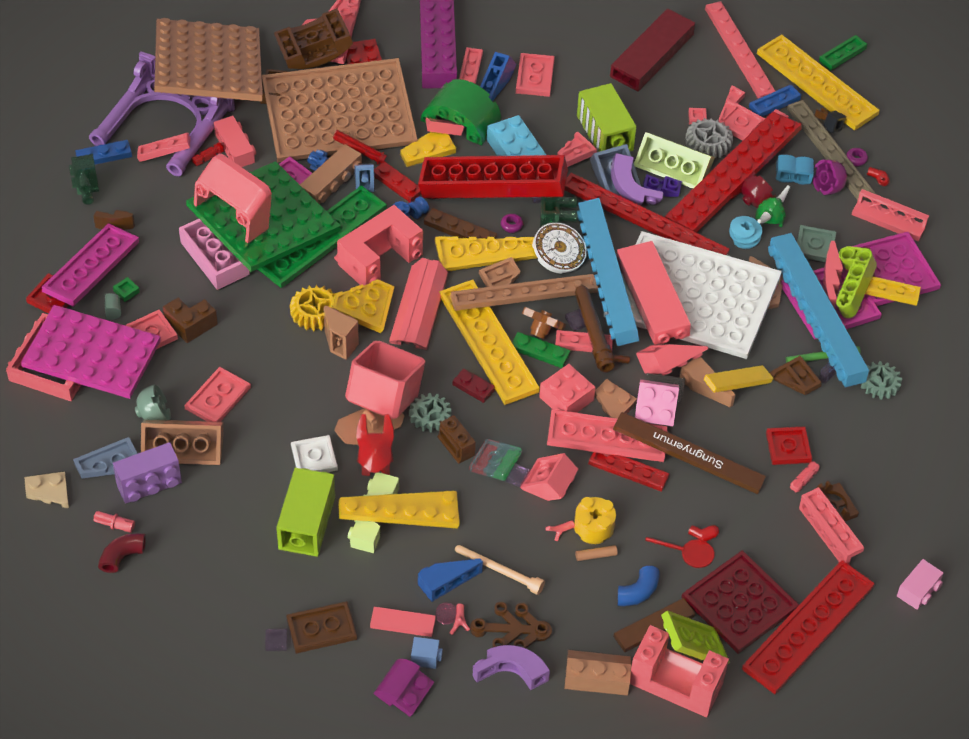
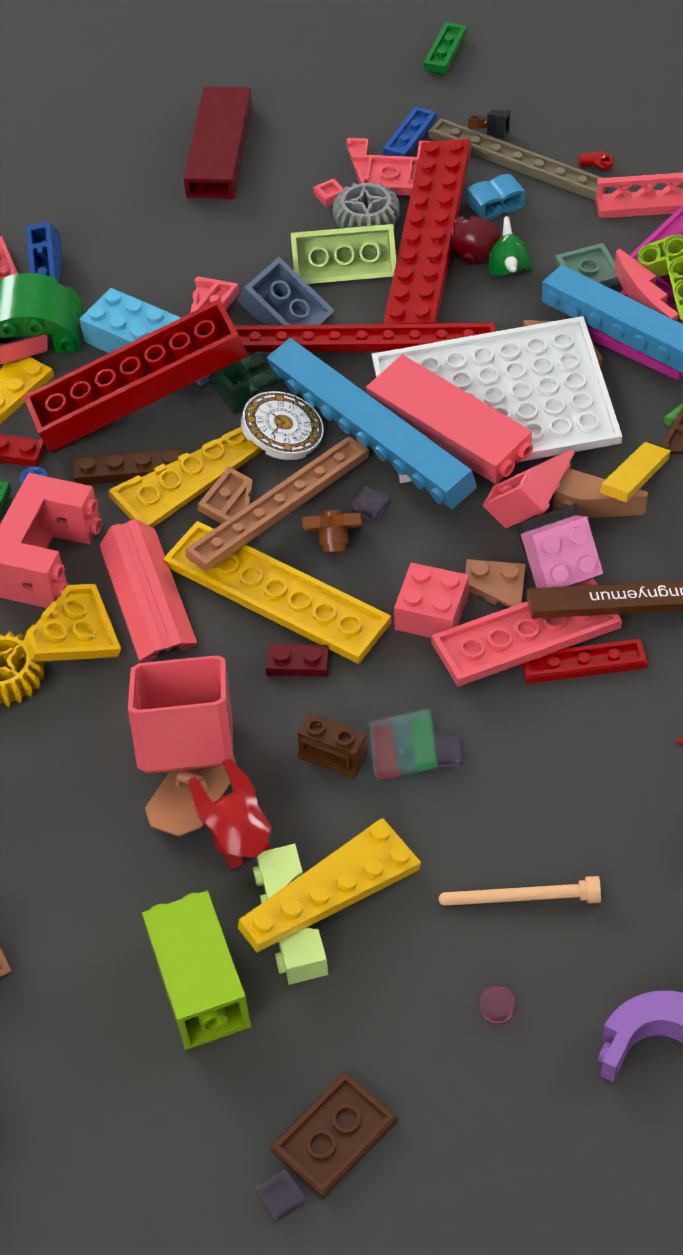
camera: 25 degrees left, 0 degrees up
white plate [291,435,338,472] -> none
nougat slope [324,305,359,360] -> none
coral tile [370,607,436,637] -> none
magenta brick [373,659,434,717] -> none
blue wheel [408,196,429,219] -> none
sand green gear [409,393,451,432] -> none
medium blue brick [411,637,443,669] -> none
blue slope [418,558,483,602] -> none
coral bar [449,604,470,635] -> none
reddish brown plant [470,602,552,649] -> none
magenta piece [501,214,523,233] -> none
green plate [512,332,570,368] -> none
coral tile [516,53,555,97] -> none
coral slope [520,453,578,501] -> none
coral bar [546,520,575,541] -> none
coral tile [555,330,613,352] -> none
yellow brick [574,497,616,544] -> none
reddish brown cylinder [575,285,630,372] -> none
nougat piece [575,545,617,561] -> none
lime brick [577,83,636,152] -> none
medium lavender arch [611,153,663,206] -> none
dark purple slope [642,174,682,197] -> none
coral plate [705,1,775,99] -> none
medium azure piece [729,216,762,249] -> none
yellow plate [757,34,880,131] -> none
magenta cylinder [813,159,847,195] -> none
magenta piece [846,148,868,166] -> none

